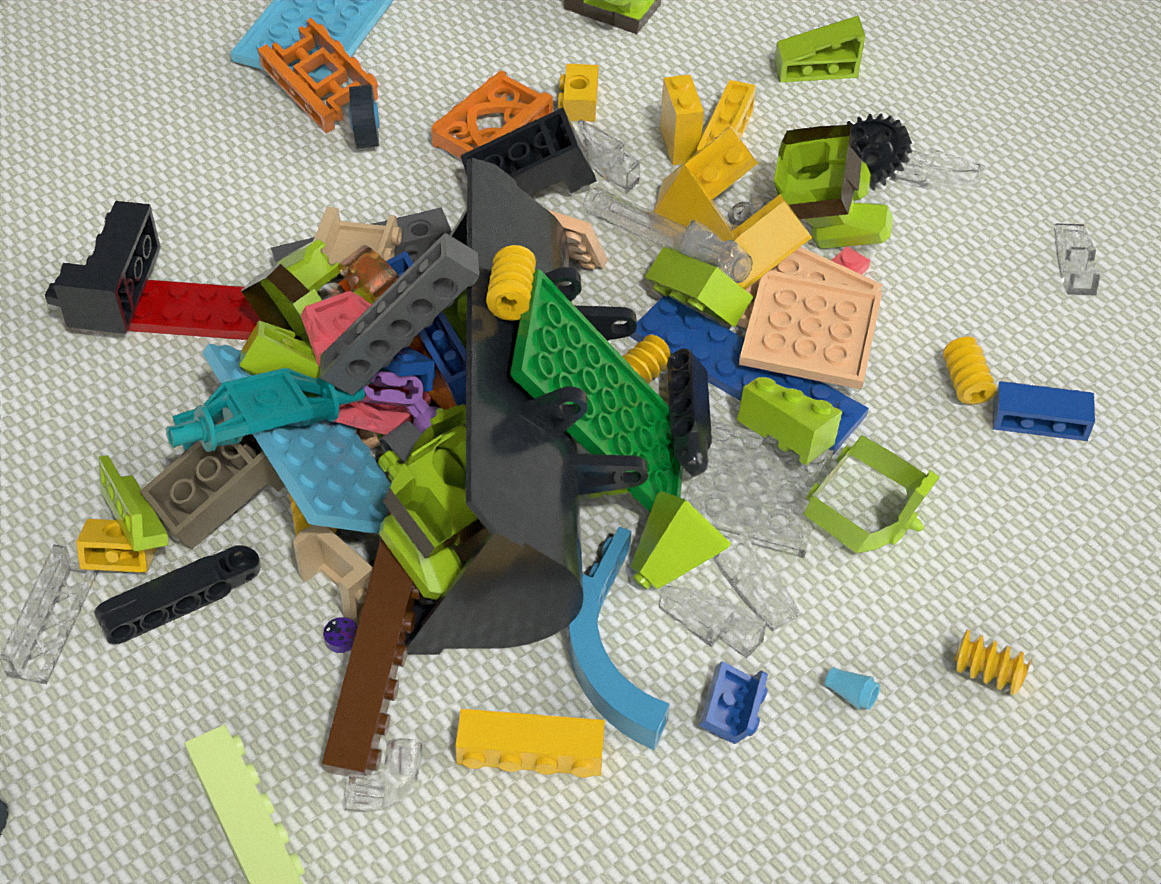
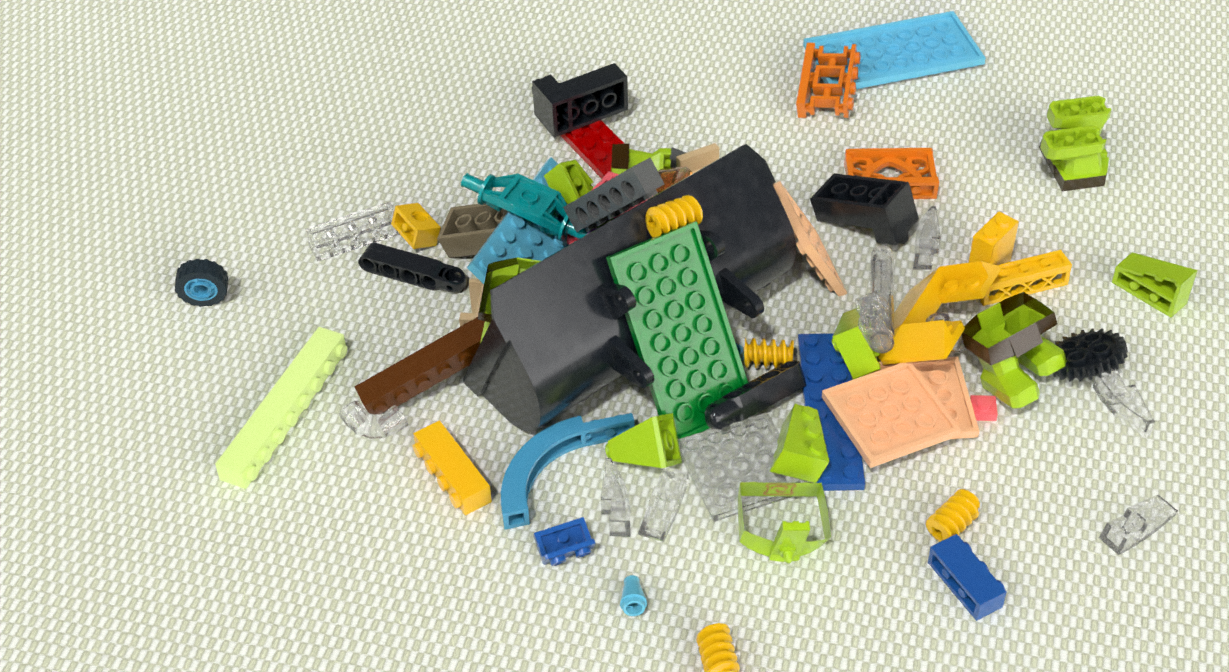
camera: 55 degrees right, 5 degrees down
lime fence [98,455,168,552] -> none
black wheel [349,85,380,149] -> none
yellow brick [558,63,599,122] -> none

